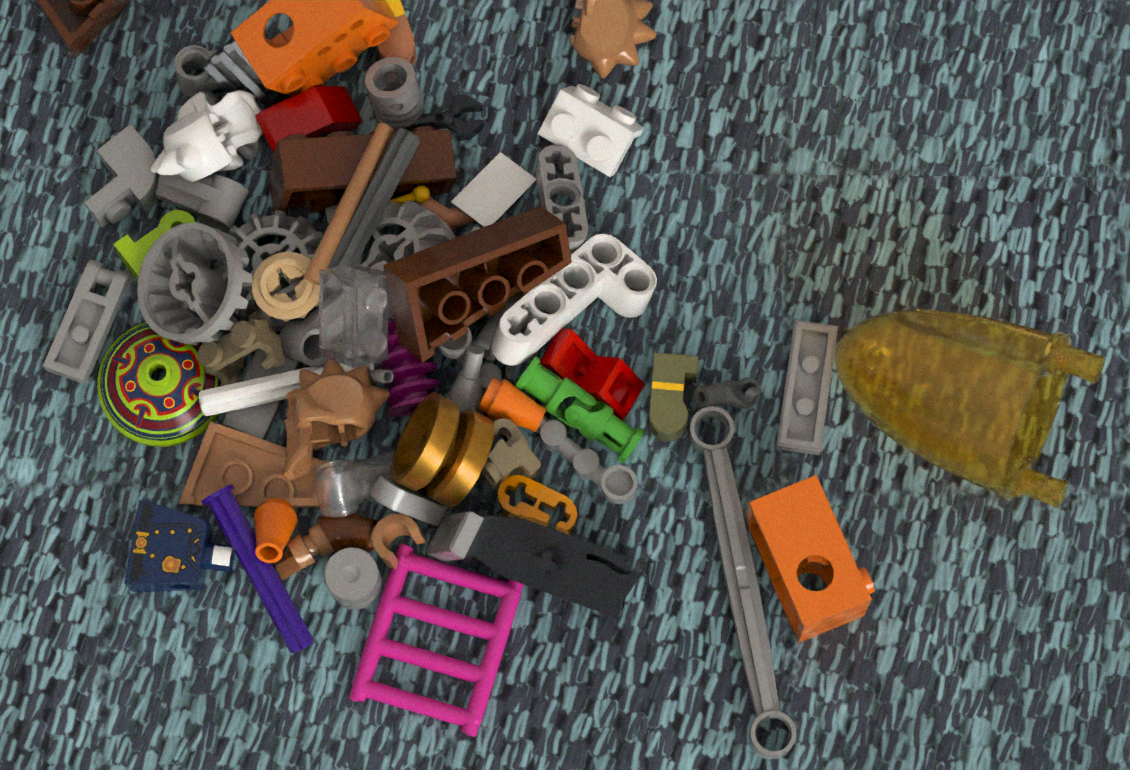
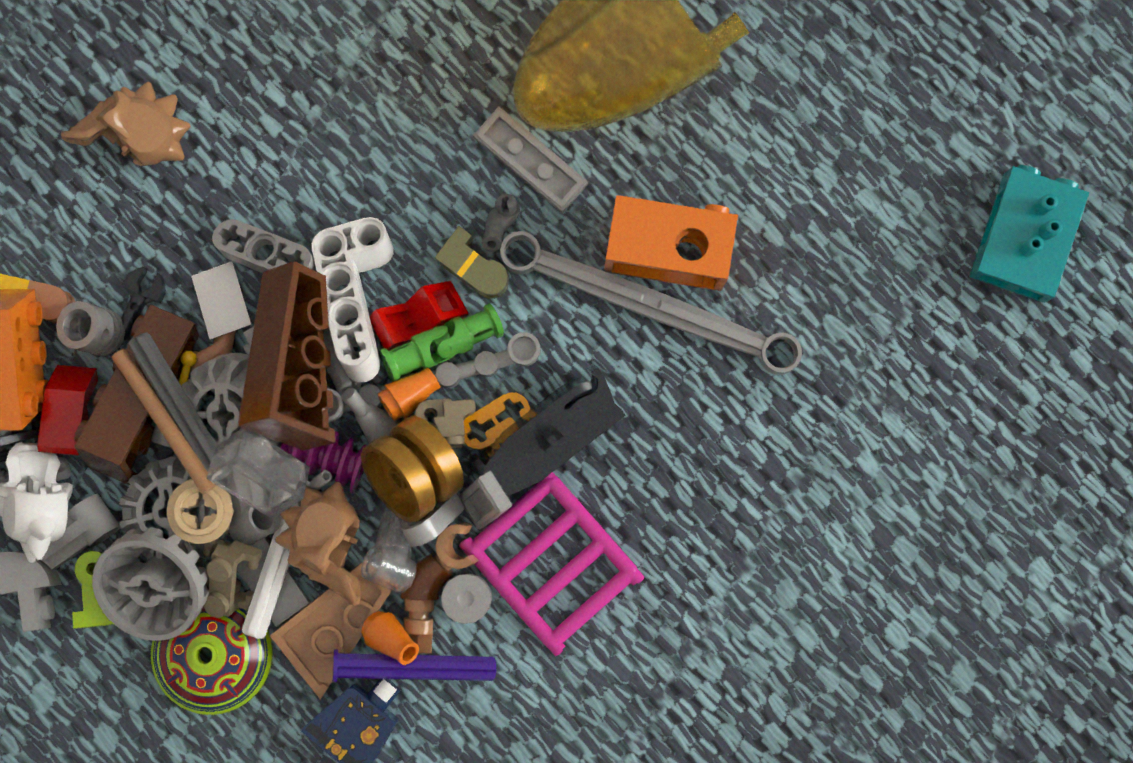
camera: 60 degrees left, 10 degrees up
light grey plate [43,259,133,385] -> none
white bracket [537,84,644,177] -> none

